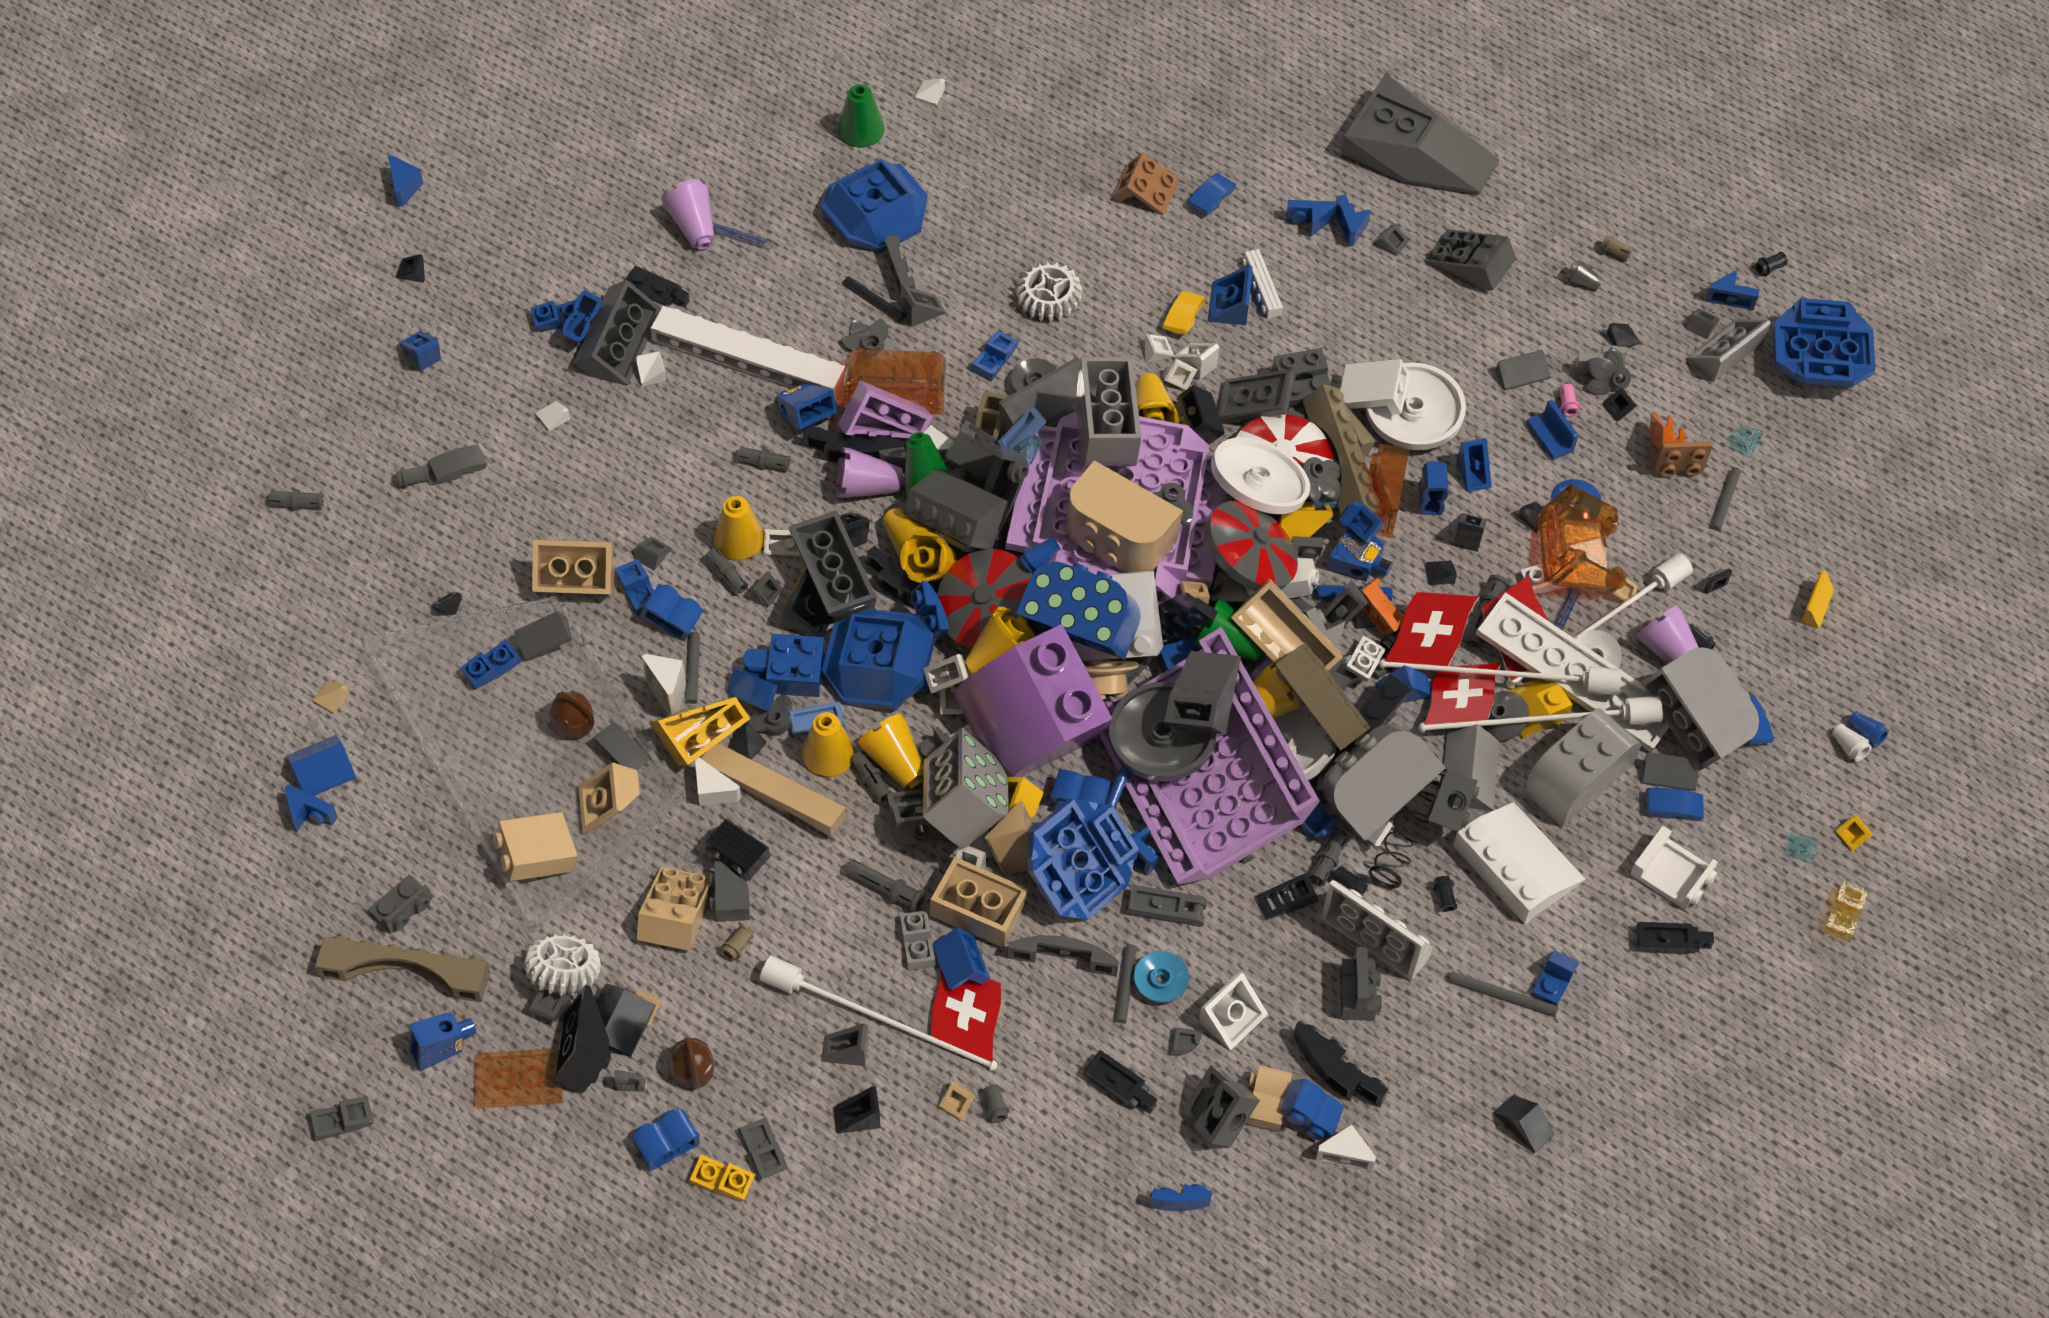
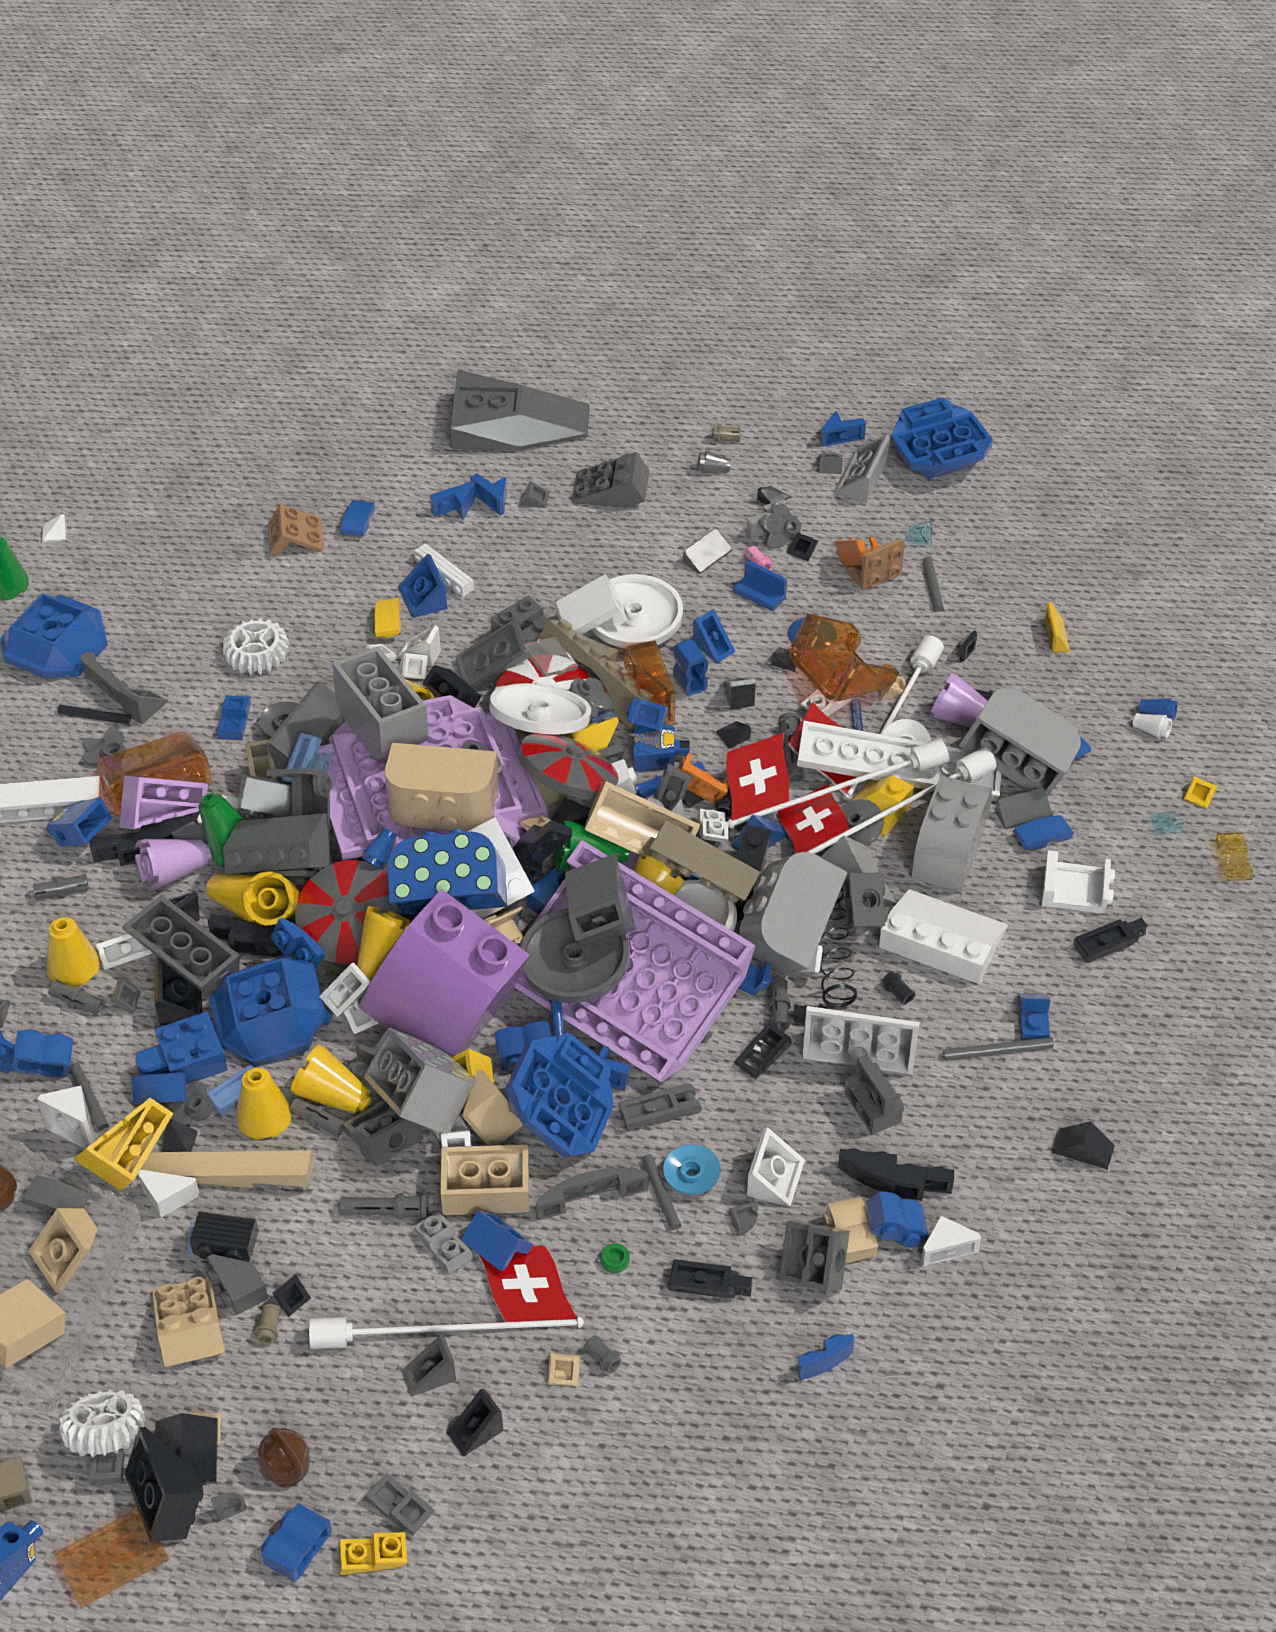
camera: 25 degrees left, 10 degrees down
black pin [1755,251,1788,276] -> none
none -> black slope [272,1274,311,1317]
none -> clear piece [522,637,578,677]
none -> green tile [600,1244,630,1273]

